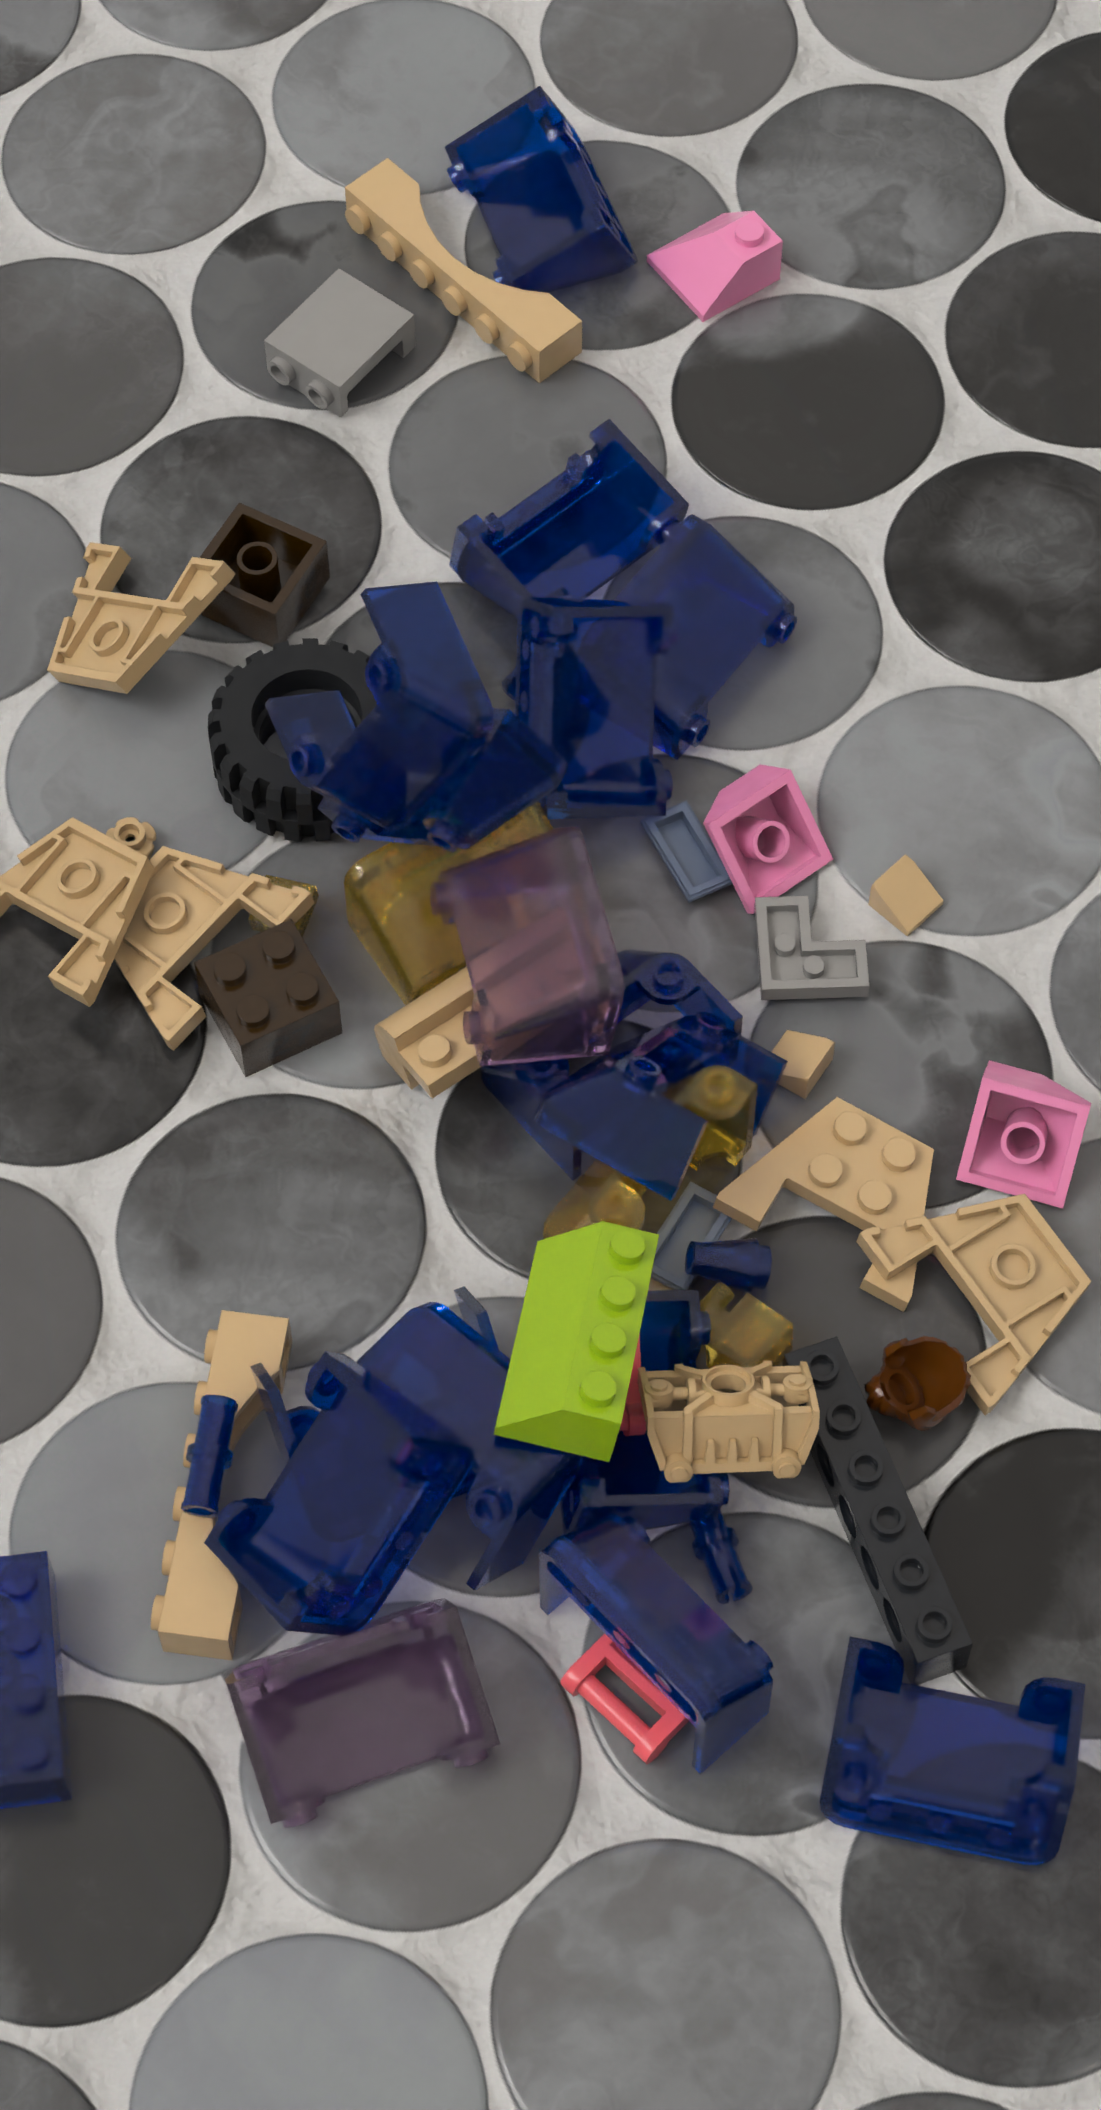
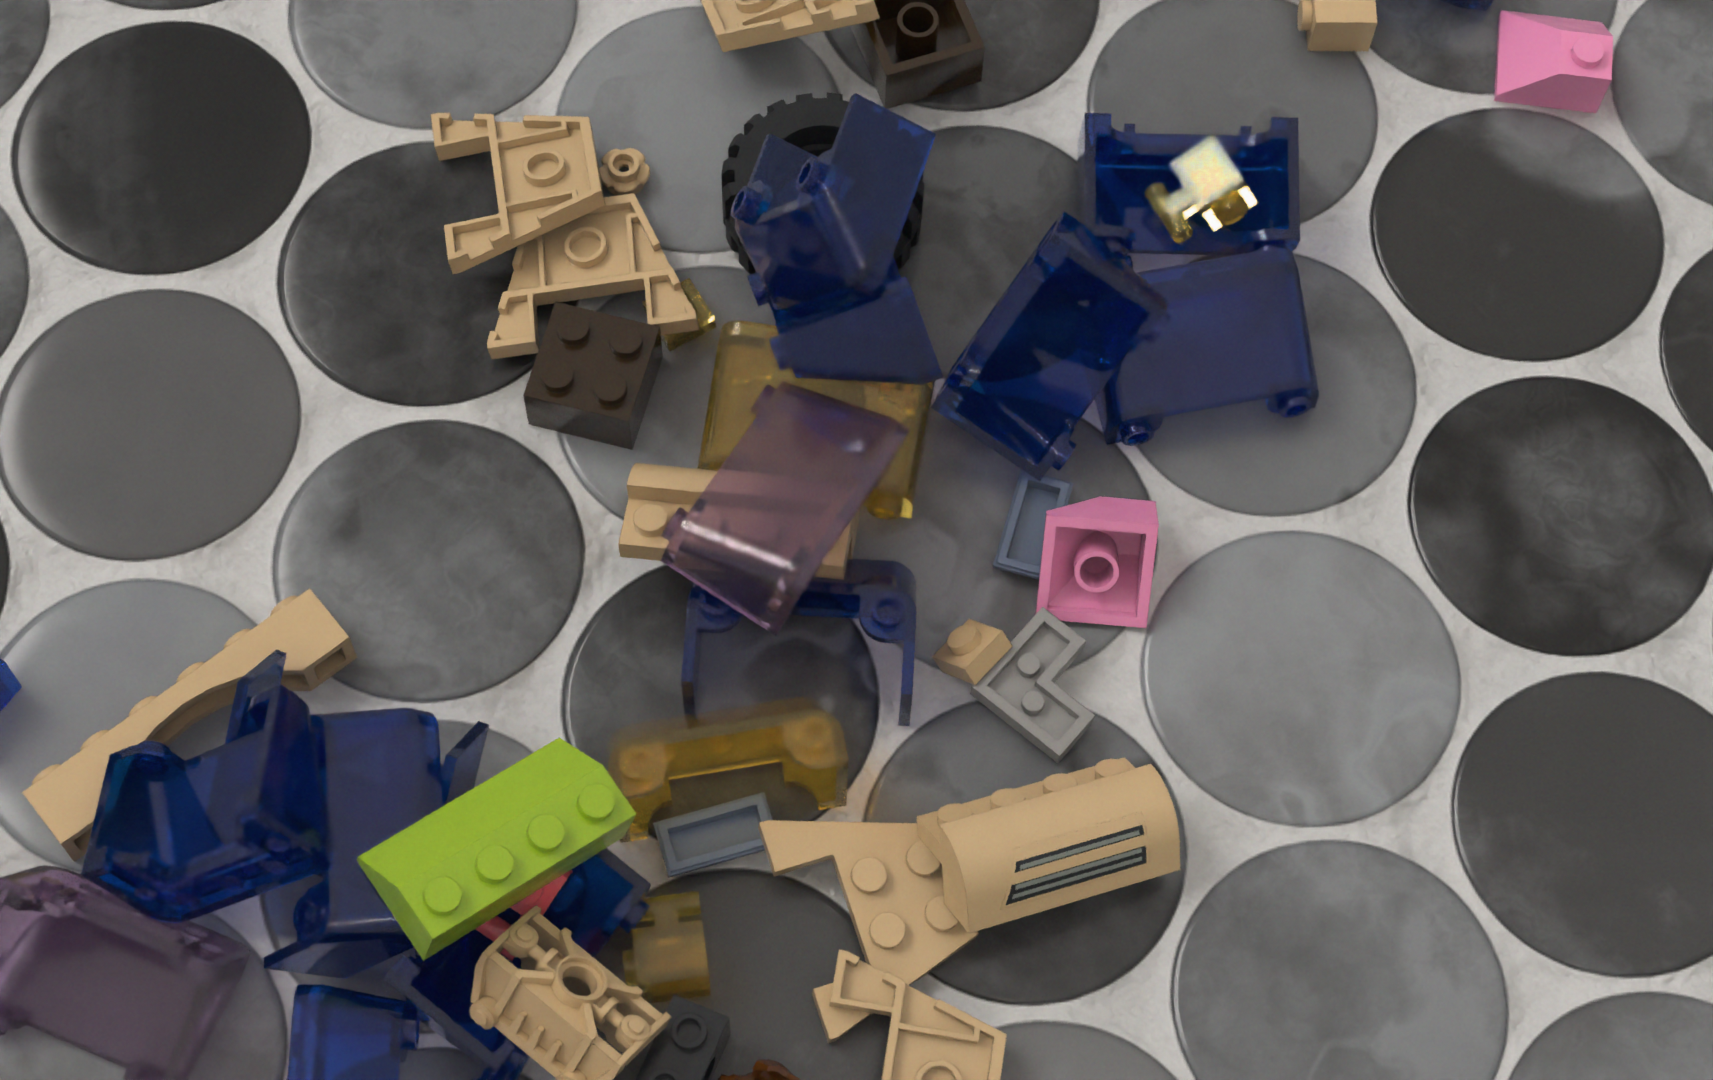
camera: 40 degrees right, 5 degrees up
clear blue pin [181,1395,238,1518] -> none
clear blue windscreen [535,1012,788,1201] -> none
clear blue cone [685,1238,772,1294] -> none
tan slope [759,1030,835,1099] -> none
tan slope [868,854,944,937] -> none
bright pink slope [956,1060,1092,1209] -> none
none -> tan brick [917,757,1180,933]
none -> tan plate [932,619,1013,685]
none -> clear yellow brick [1145,134,1258,243]

